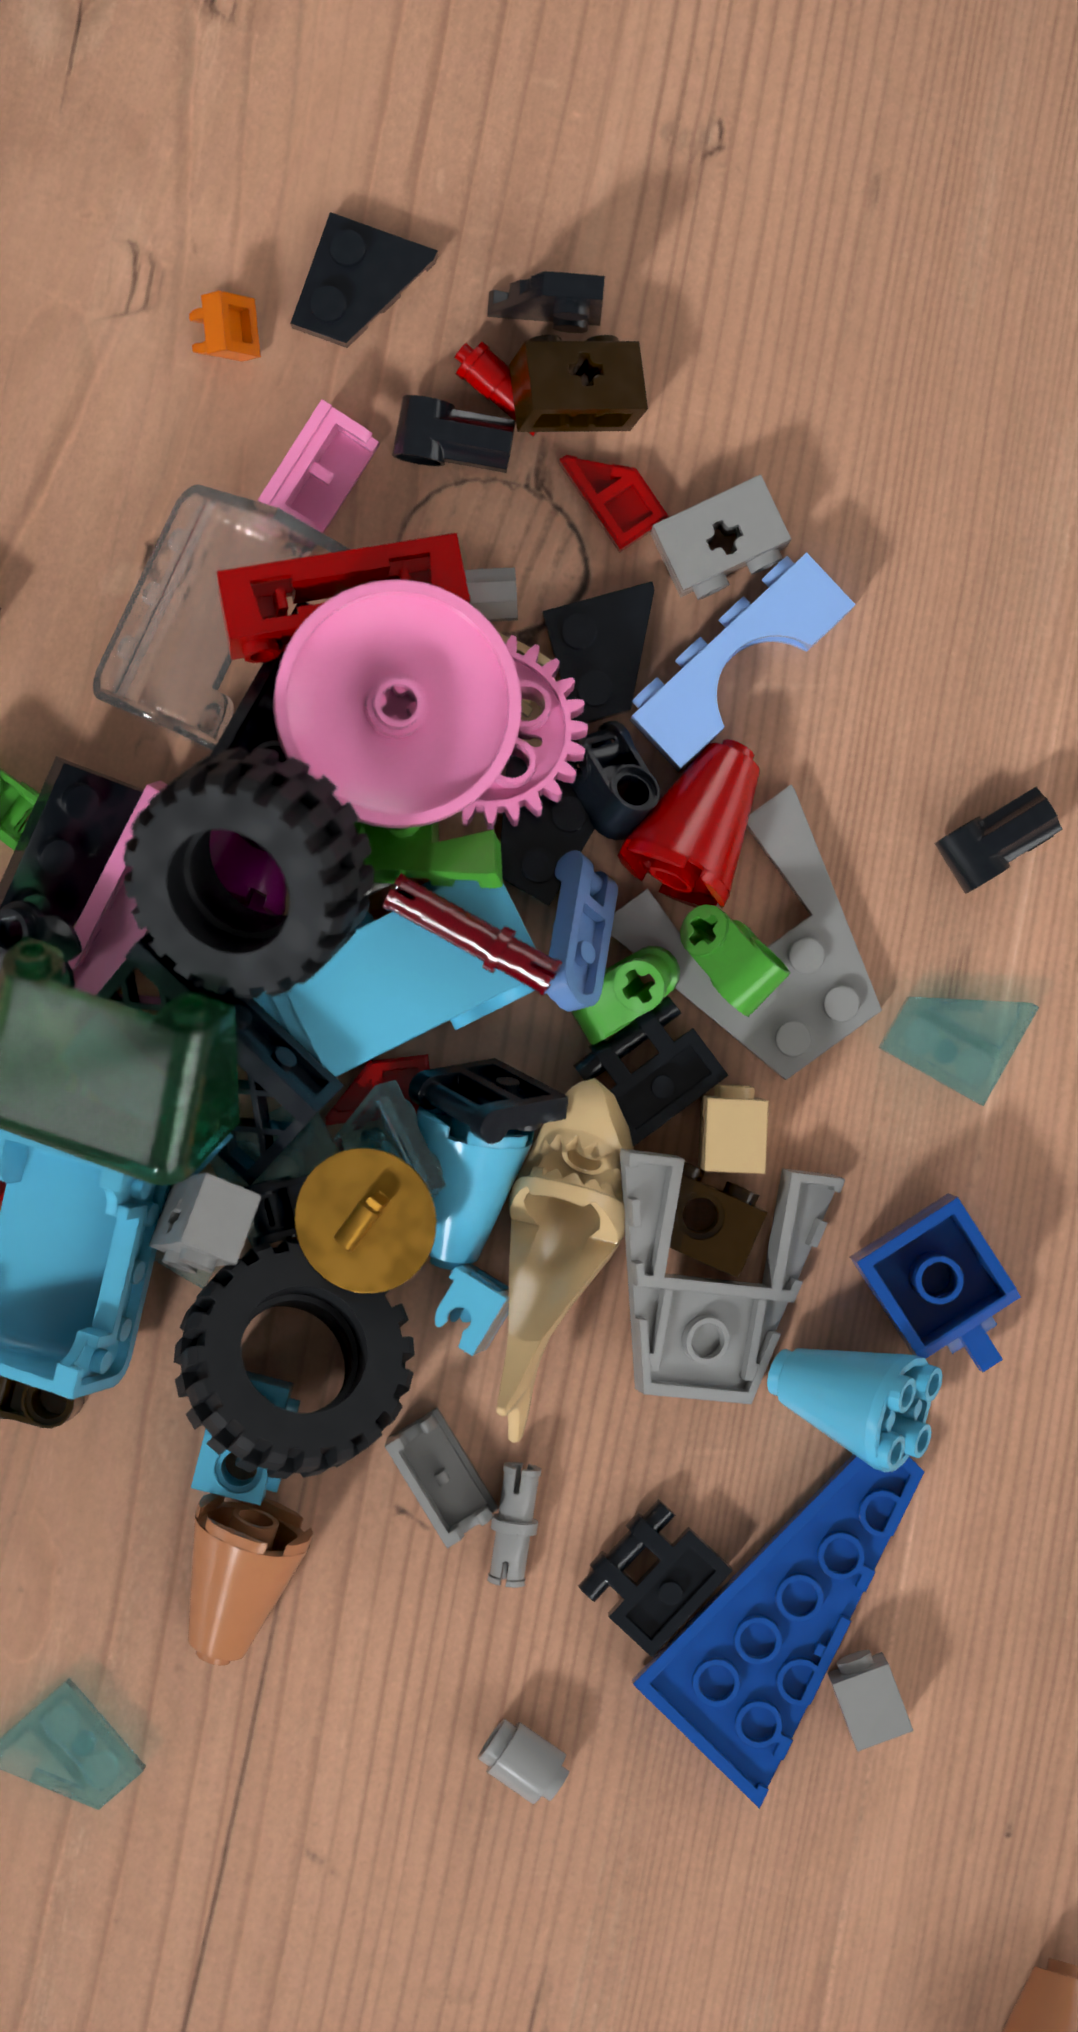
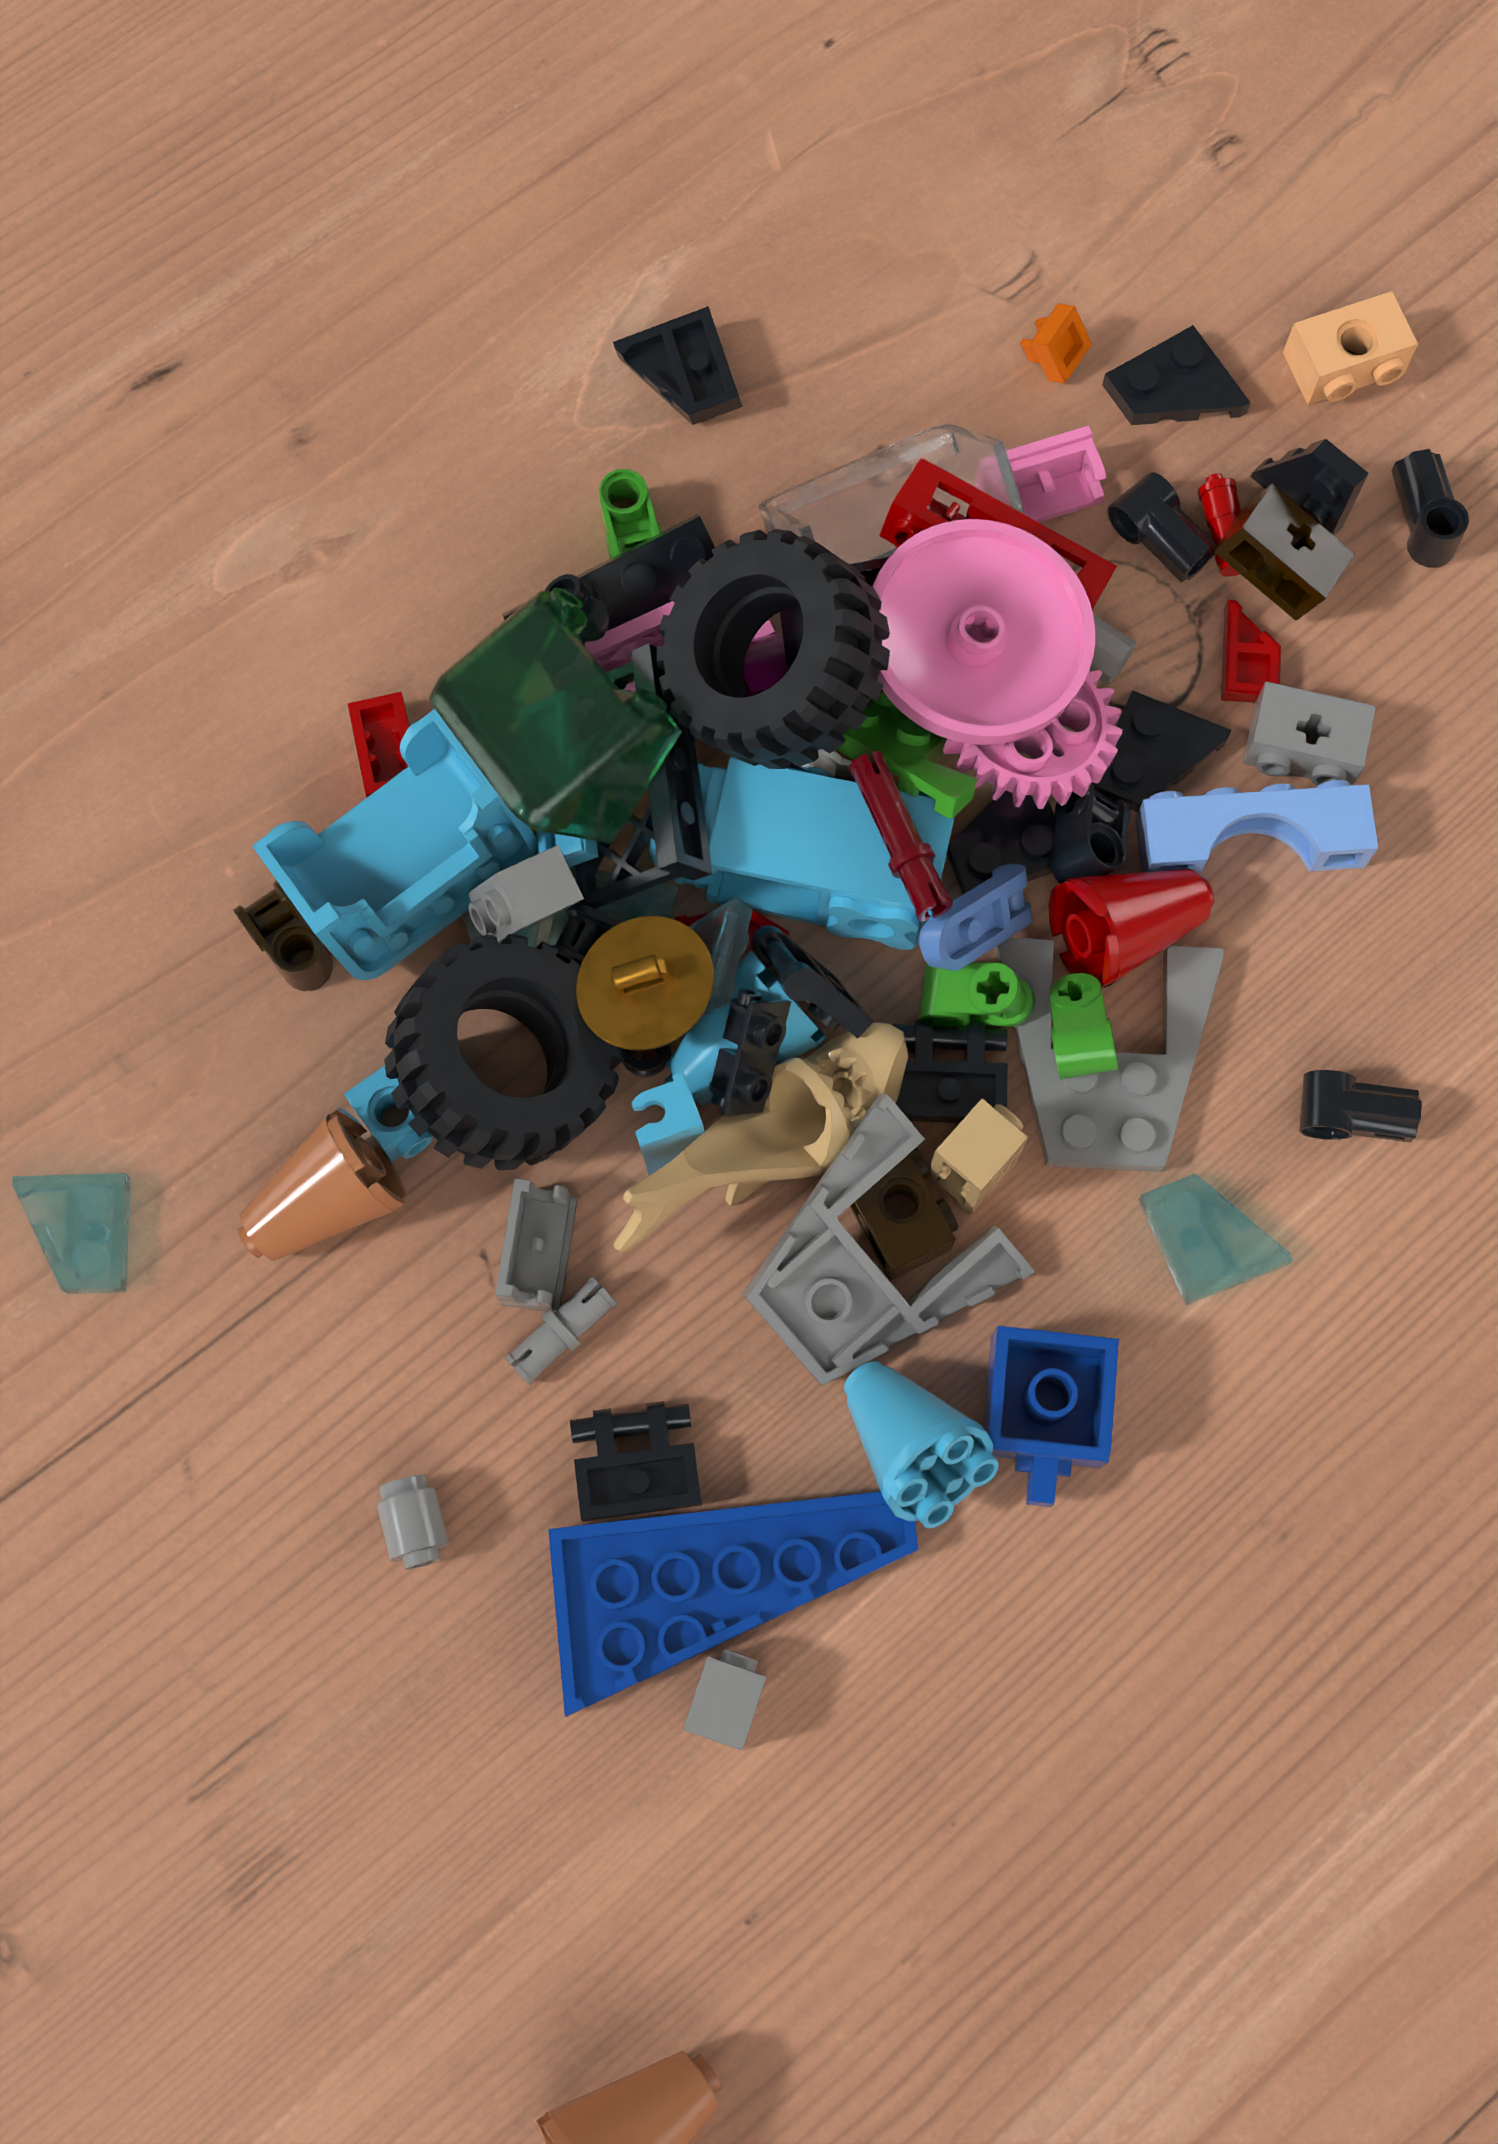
camera: 35 degrees right, 15 degrees down
none -> black hinge [708,989,791,1116]
none -> light nougat brick [1283,291,1418,405]
none -> black piece [1391,449,1469,568]

